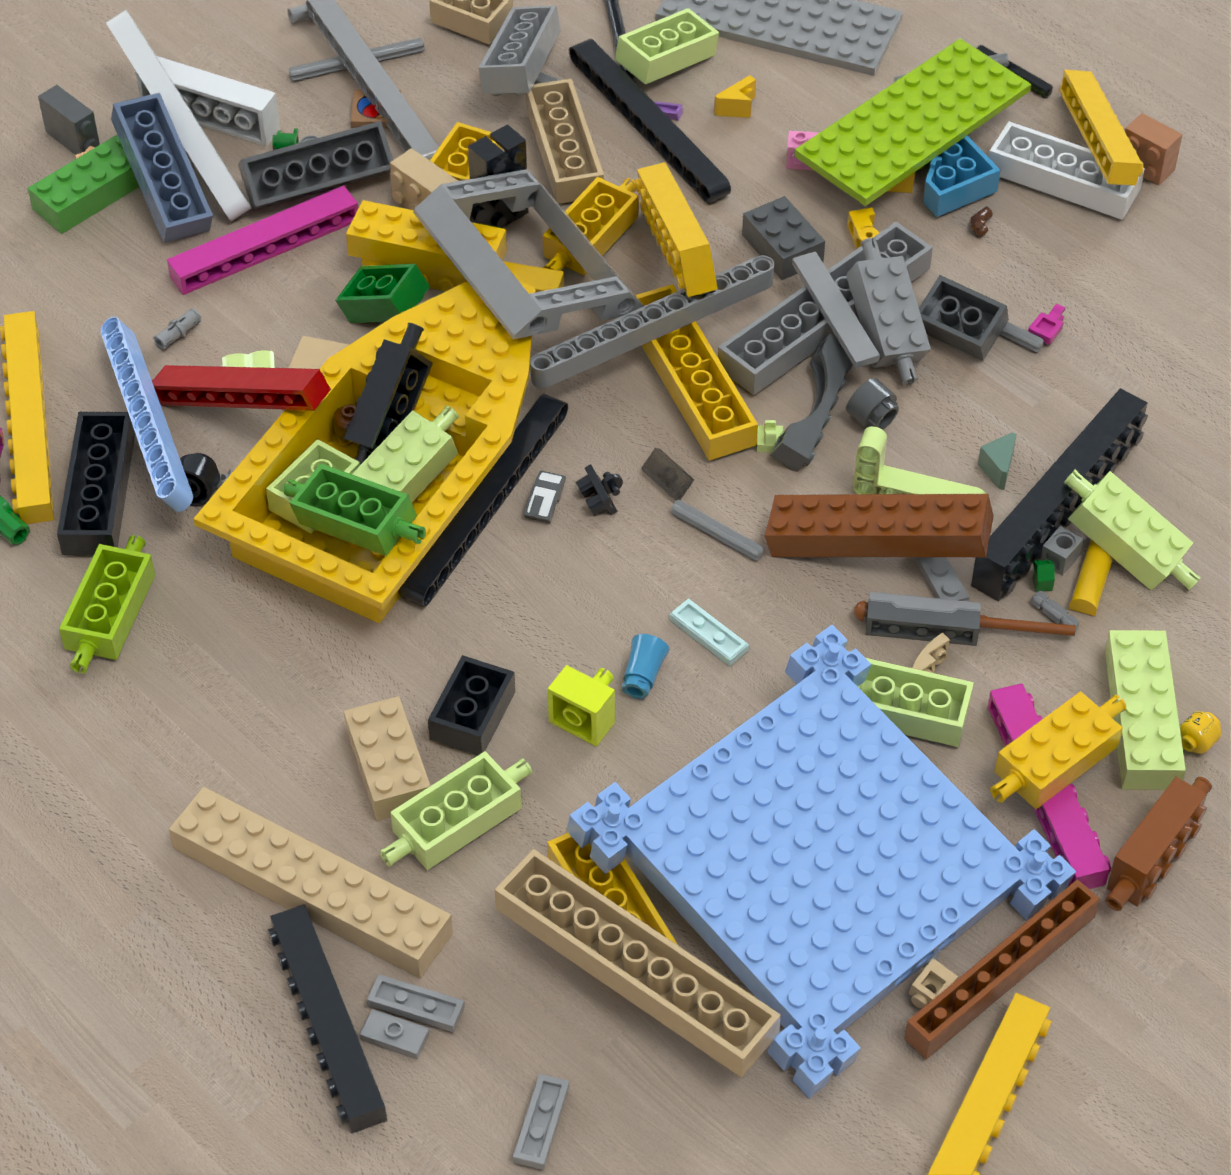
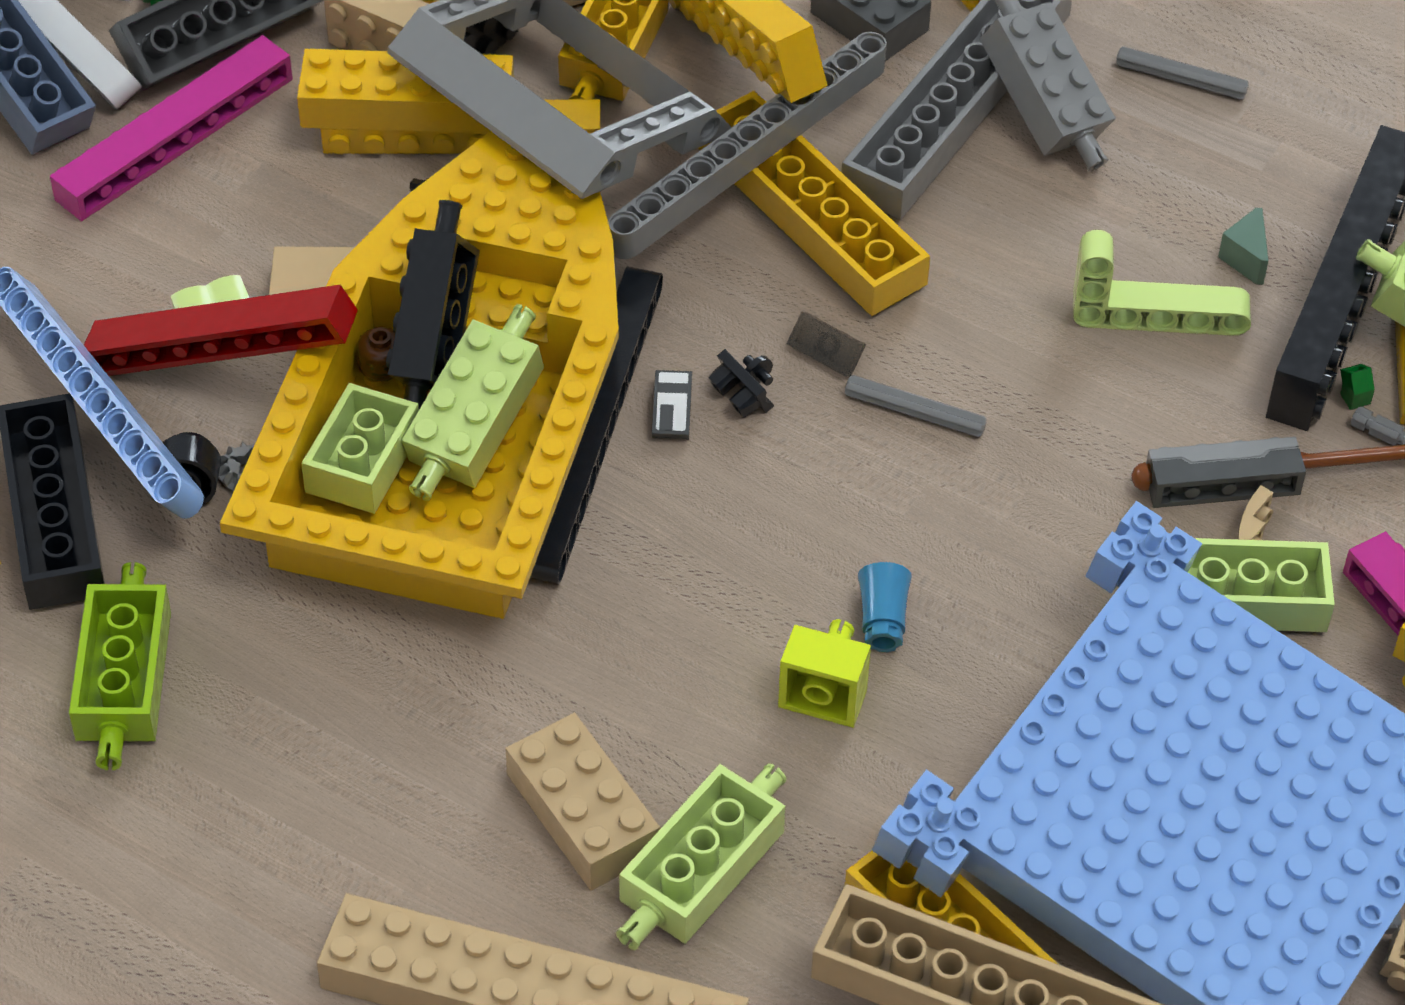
camera: 15 degrees left, 0 degrees up
light grey pin [153,308,202,350] -> none
bright green brick [284,463,426,556] -> none
green brick [335,264,430,323] -> none
black brick [428,655,516,755] -> none
light aqua tile [669,598,749,666] -> none
yellowish green tile [757,420,783,452] -> none
dark orange brick [765,494,994,558] -> none
dark grey arch [770,333,853,472] -> none
light grey tile [792,252,880,368] -> none
dark grey piece [846,378,899,430] -> none
light grey plate [913,557,969,601] -> none
dark grey brick [919,275,1009,360] -> none
dark pink plate [1028,304,1066,345] -> none
light grey brick [1040,526,1083,576] -> none

